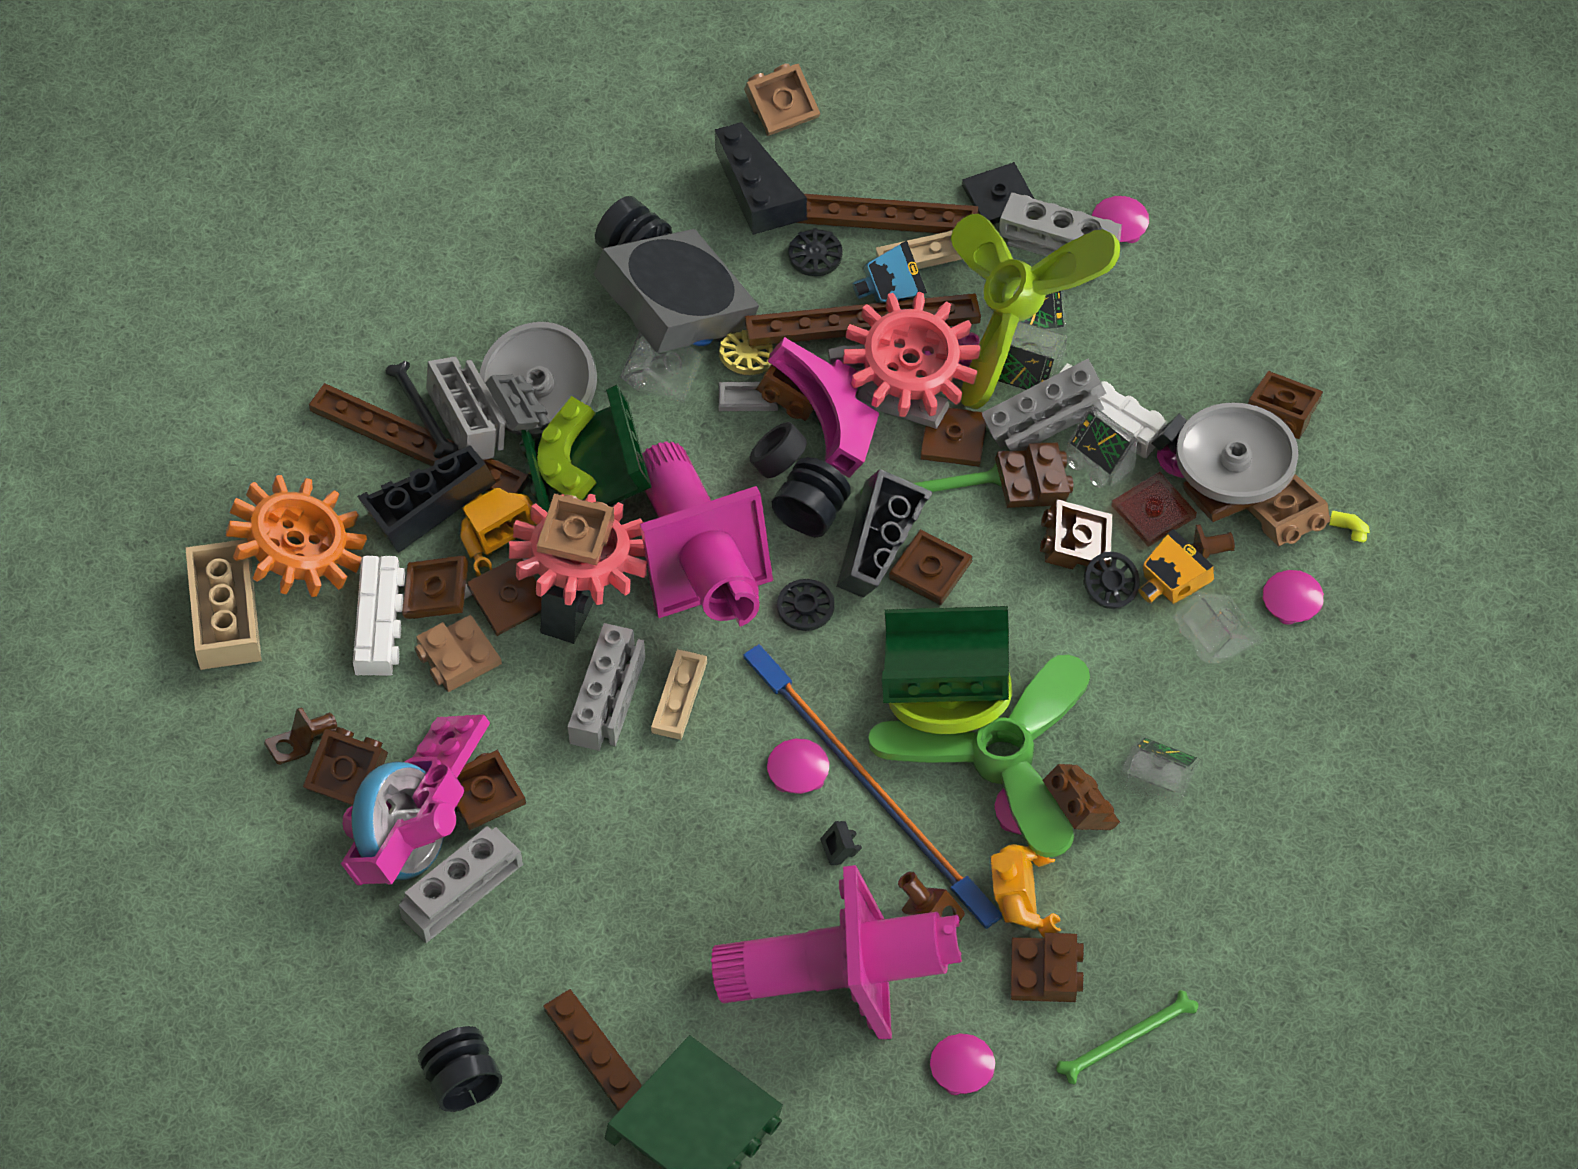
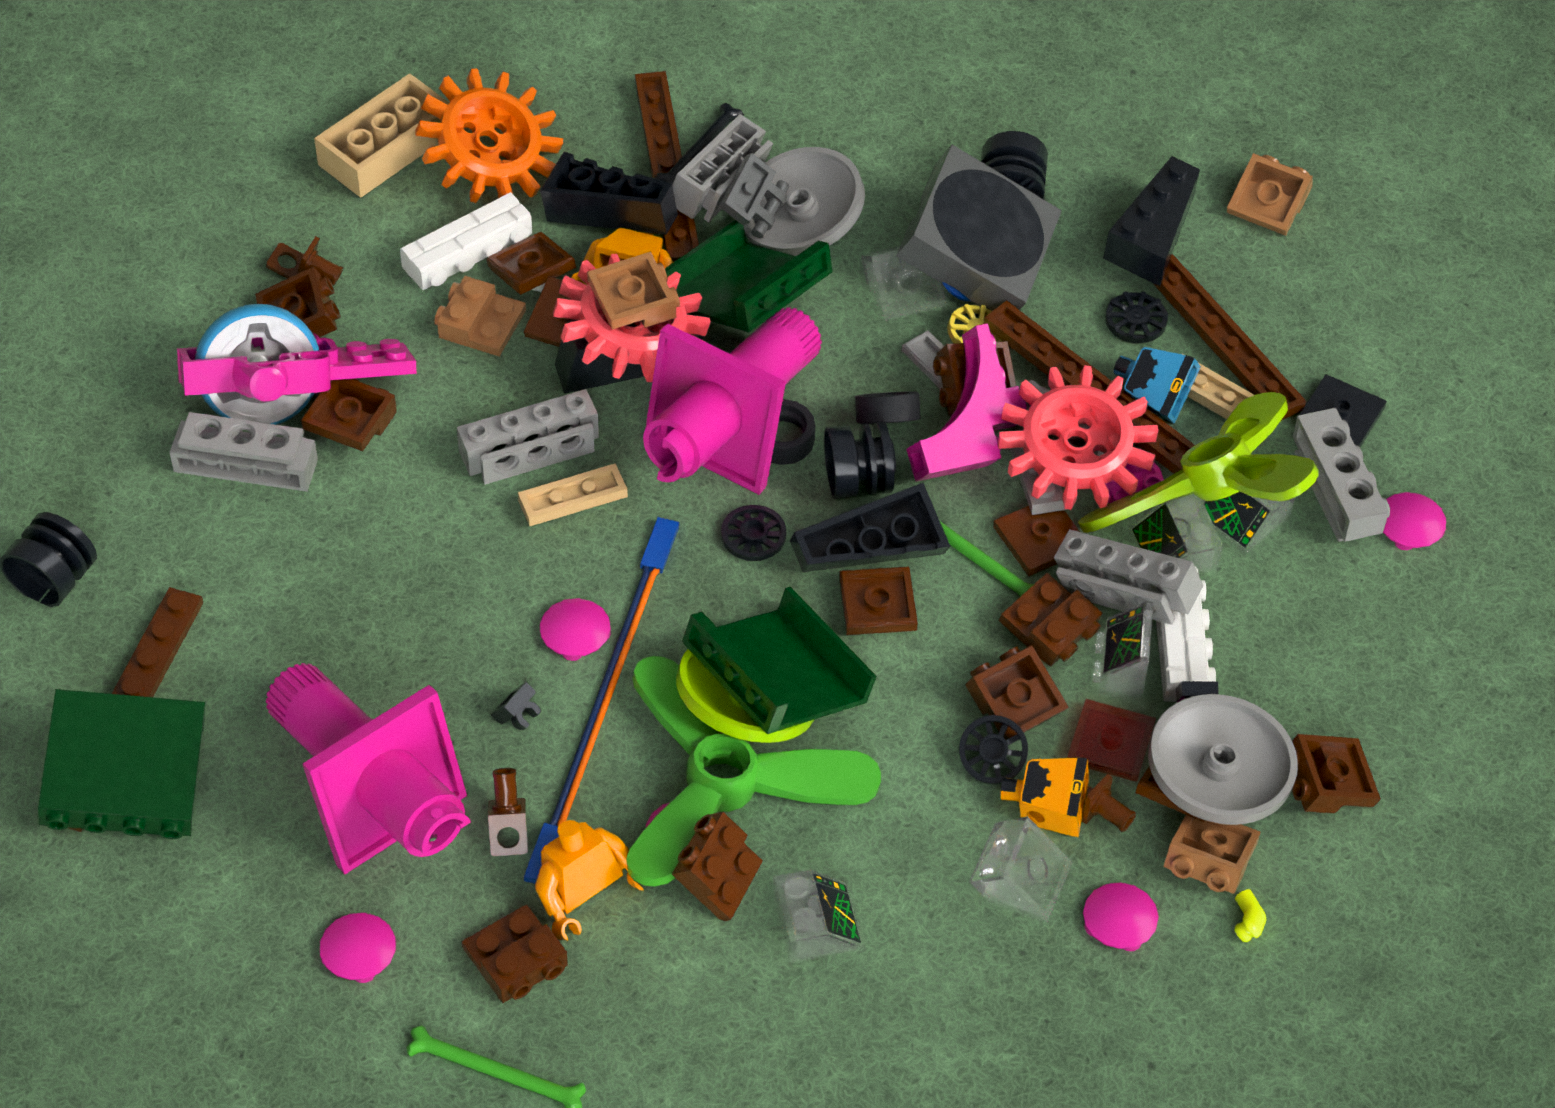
camera: 50 degrees right, 5 degrees down
lime plate [537,396,596,500] -> none

